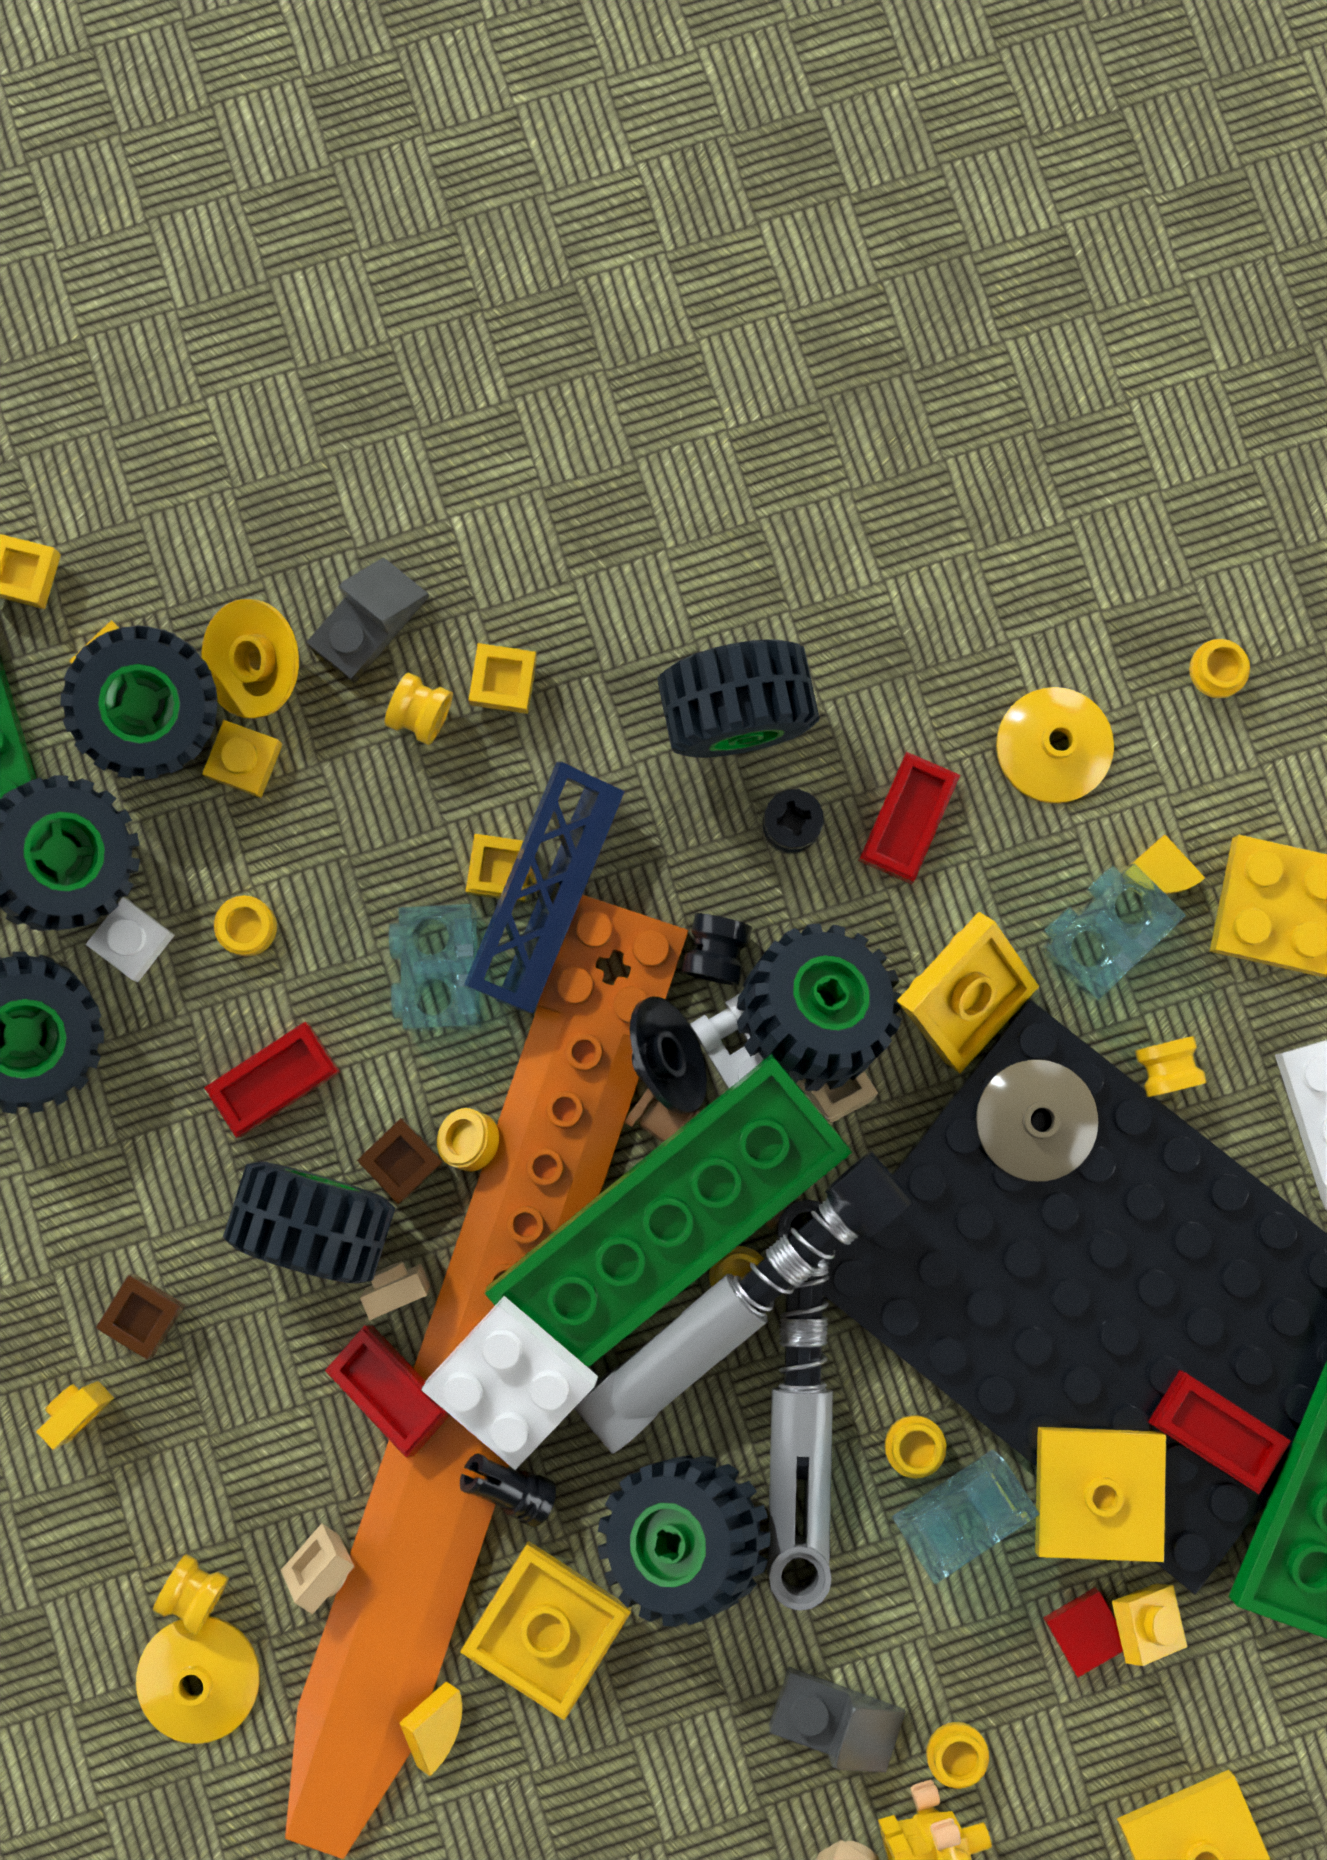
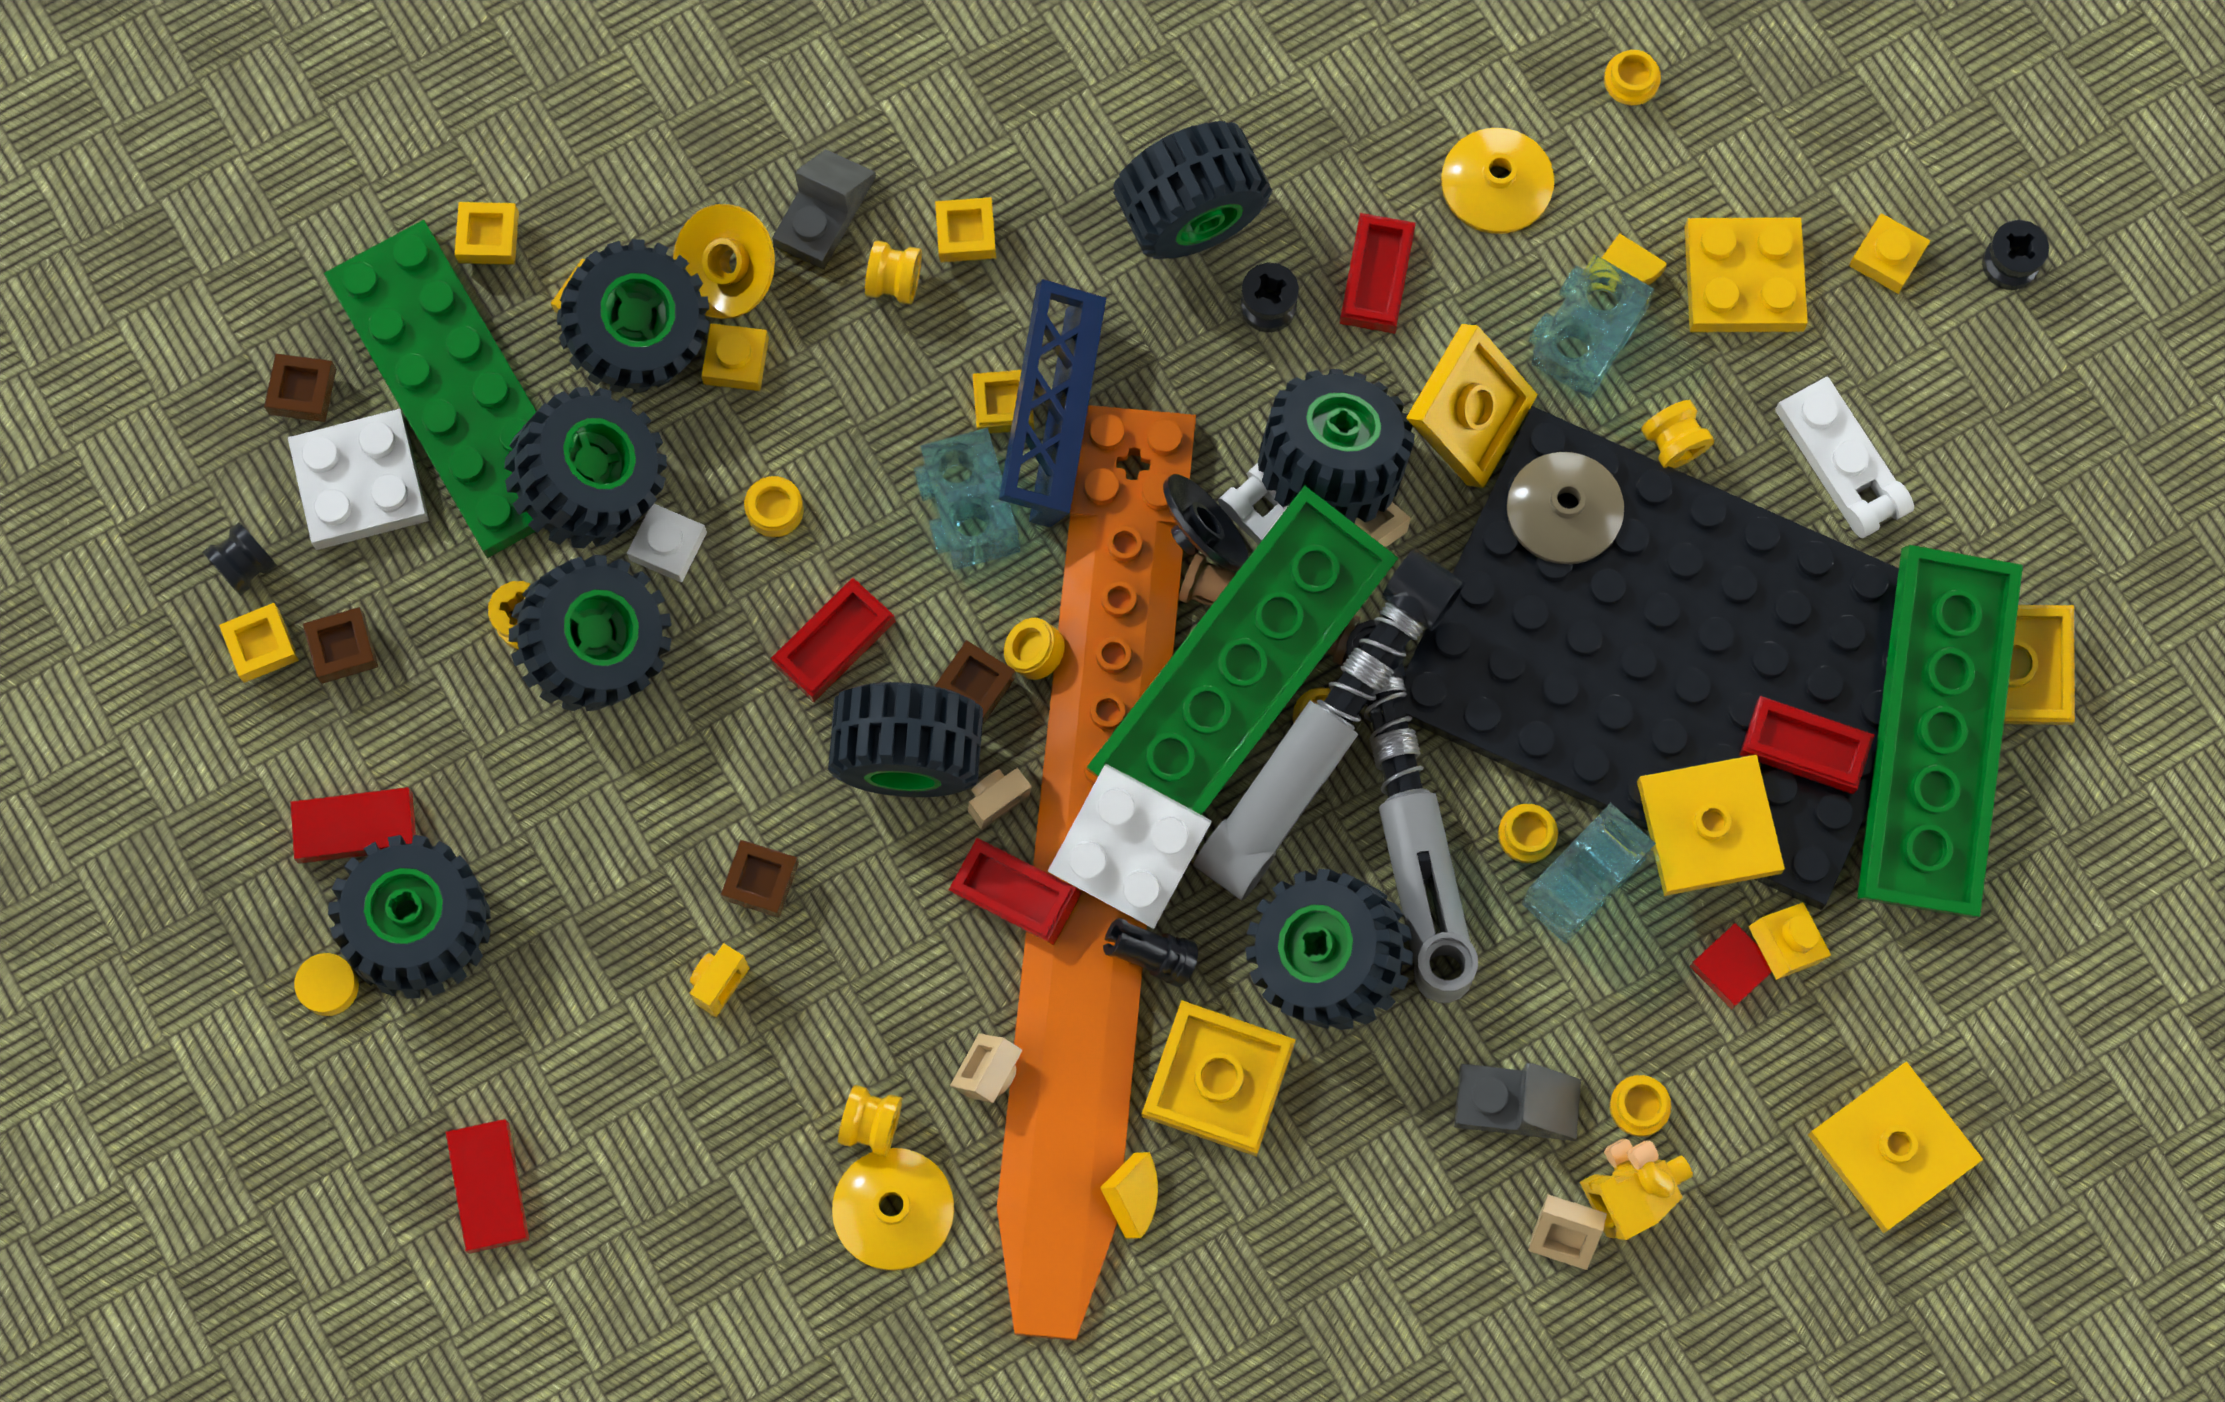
camera: 10 degrees left, 10 degrees down
black wheel [682,913,752,986] -> none

